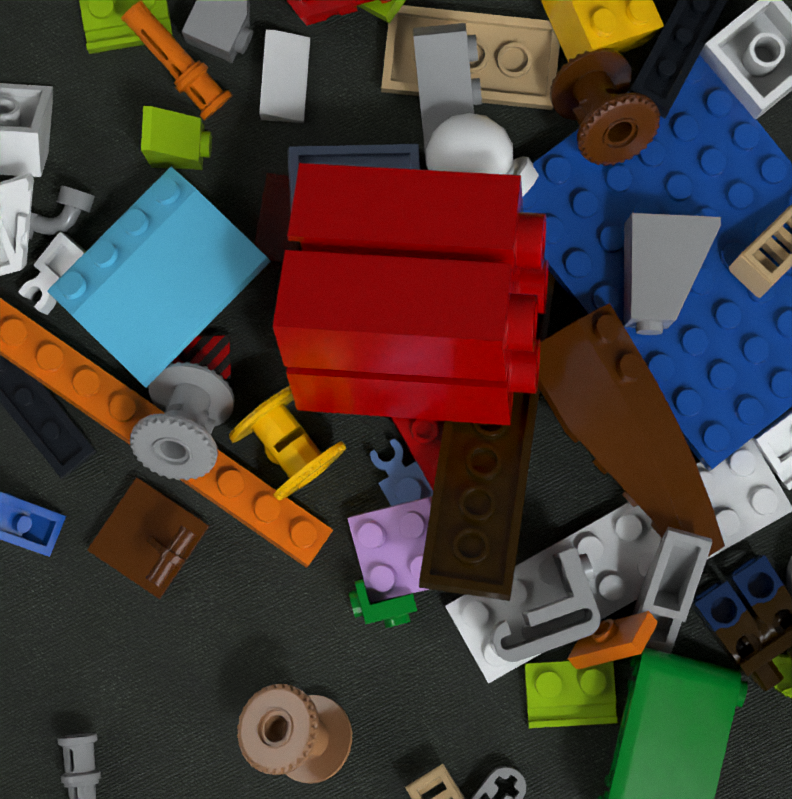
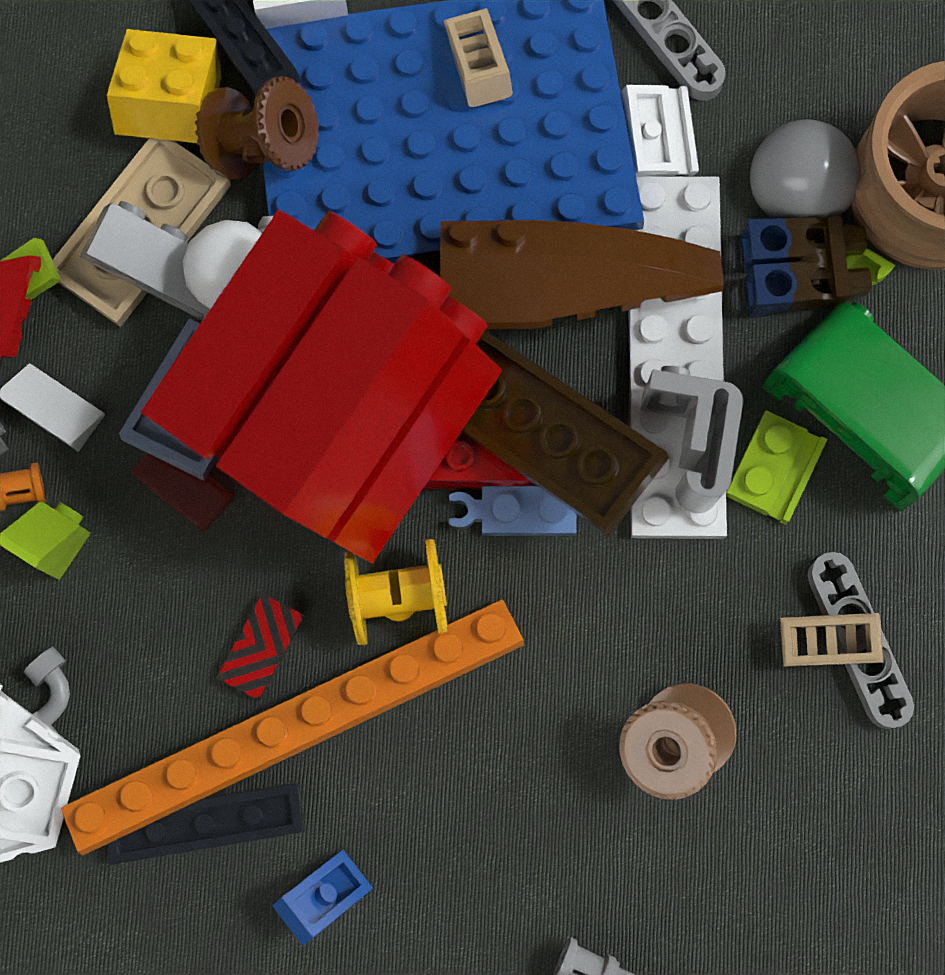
camera: 60 degrees left, 5 degrees down
white plate [18,231,86,315] -> none
medium azure slope [47,167,270,387] -> none
reddish brown plate [87,477,210,599] -> none
light grey hose [130,362,235,480] -> none
lavender plate [347,496,432,603] -> none
green bracket [349,579,417,628] -> none
orange plate [567,611,658,670] -> none
light grey slope [623,213,721,335] -> none
light grey slope [632,527,713,653] -> none

